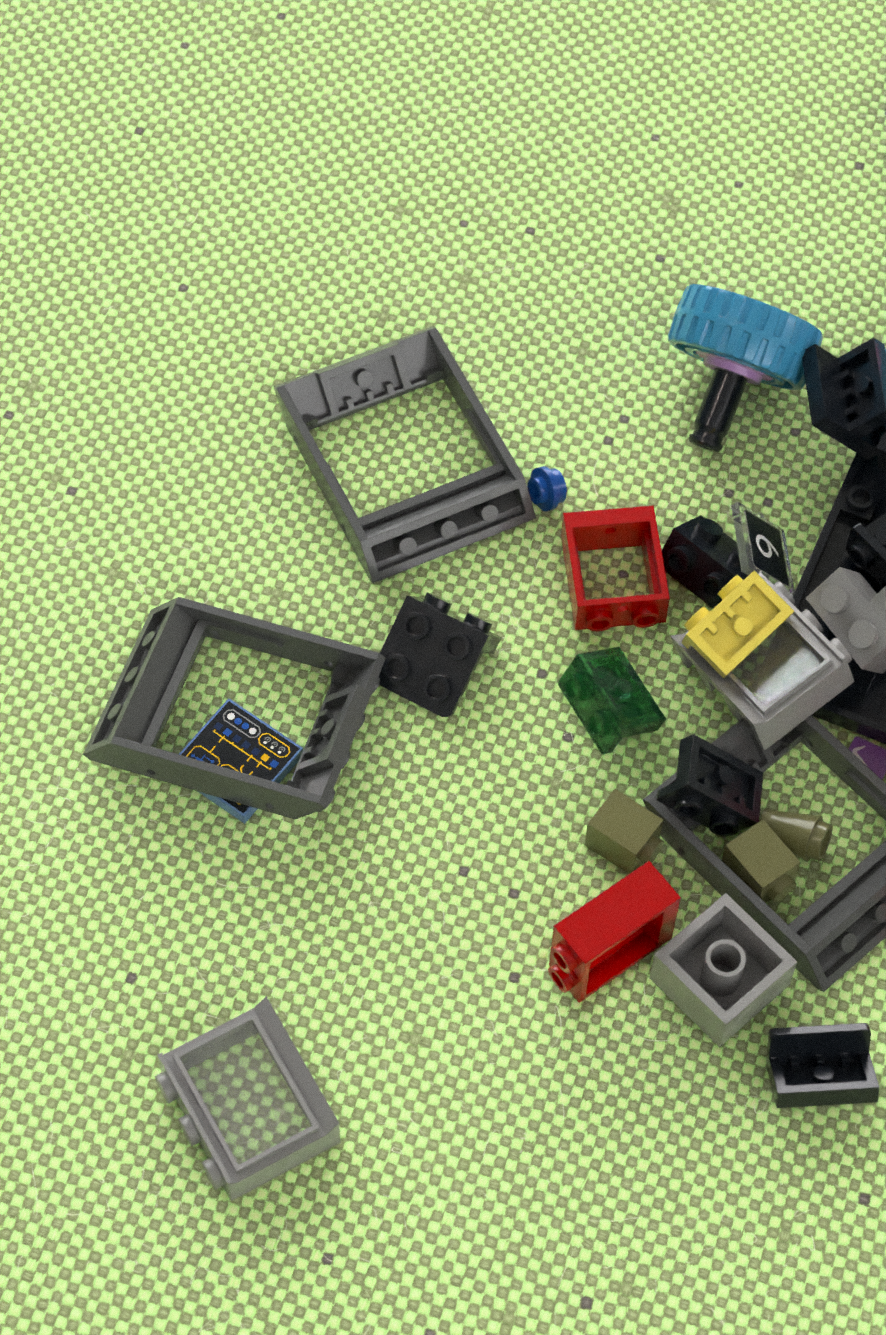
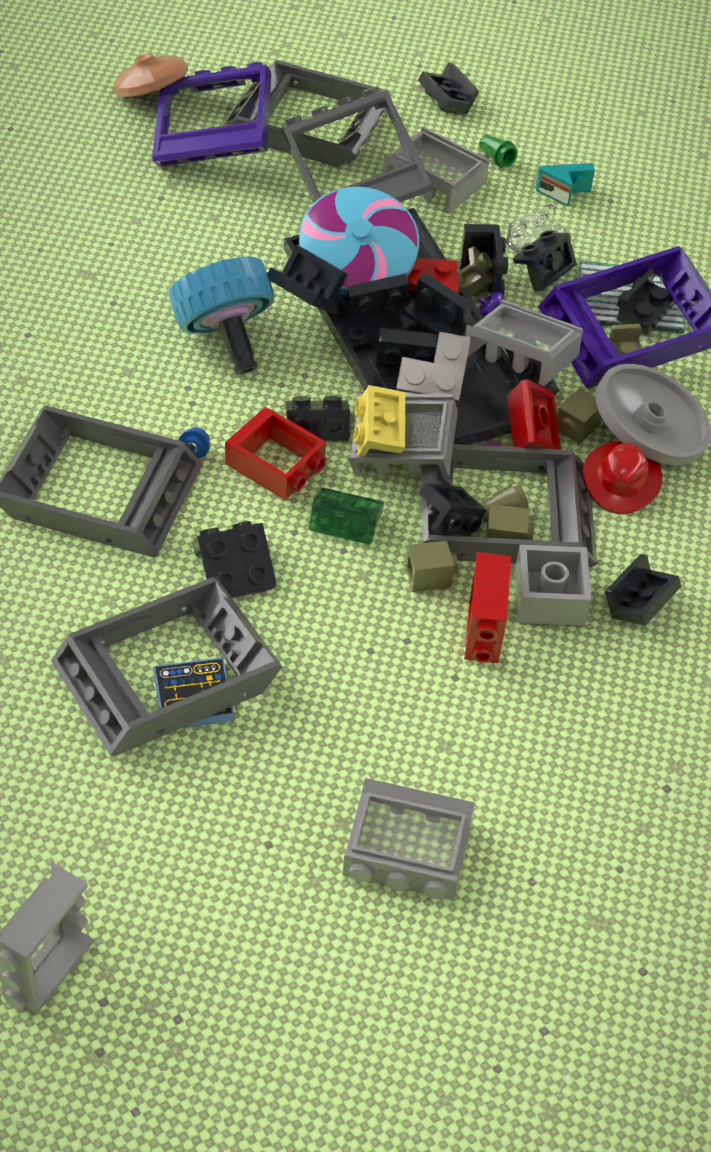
camera: 50 degrees left, 10 degrees down
piece [731,502,795,596] -> none

